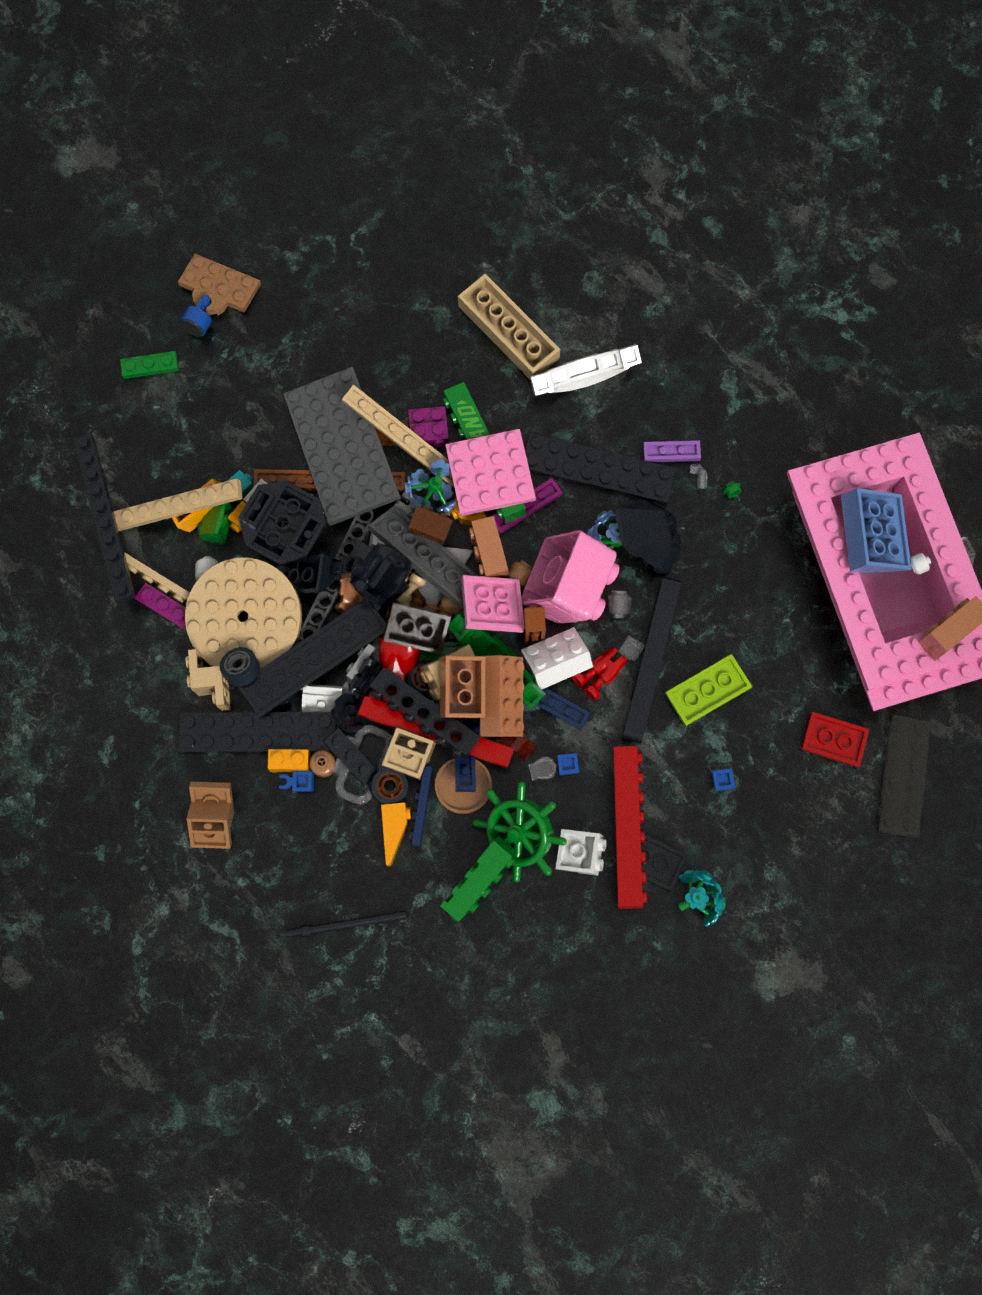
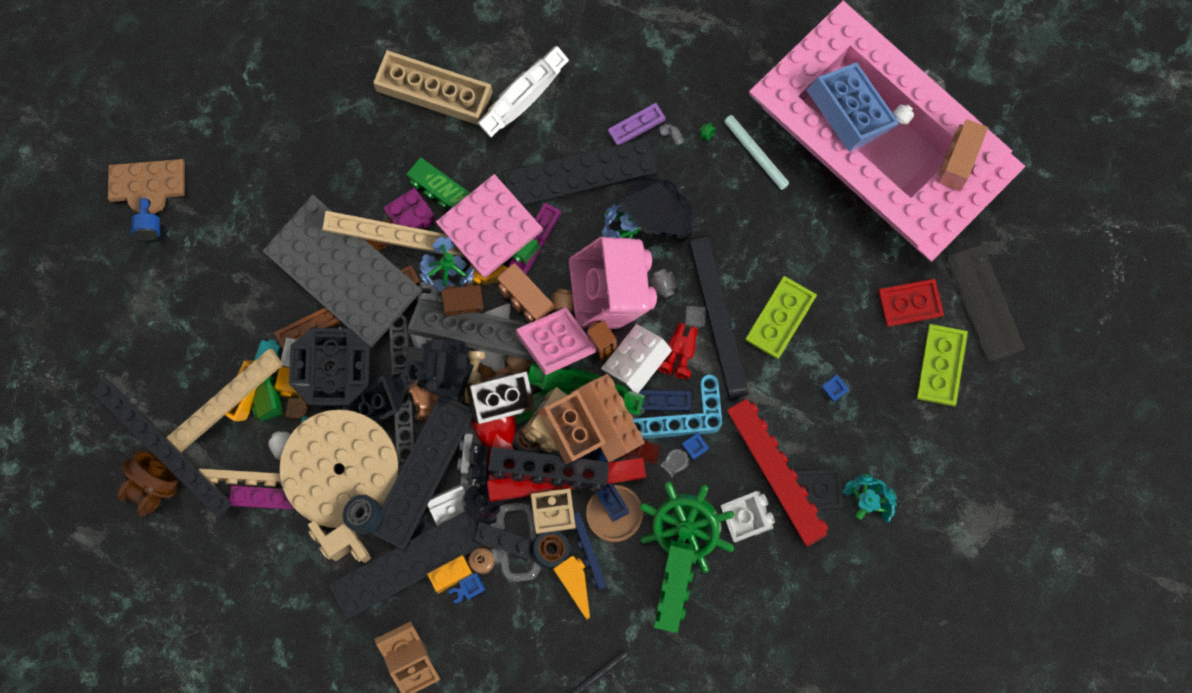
camera: 25 degrees left, 0 degrees up
green plate [120,351,179,379] -> none
none -> reddish brown piece [117,451,179,517]
none -> clear orange plate [286,398,308,419]
none -> medium azure beam [633,375,722,439]
none -> light aqua axle [725,115,789,190]
none -> lime plate [916,324,968,407]

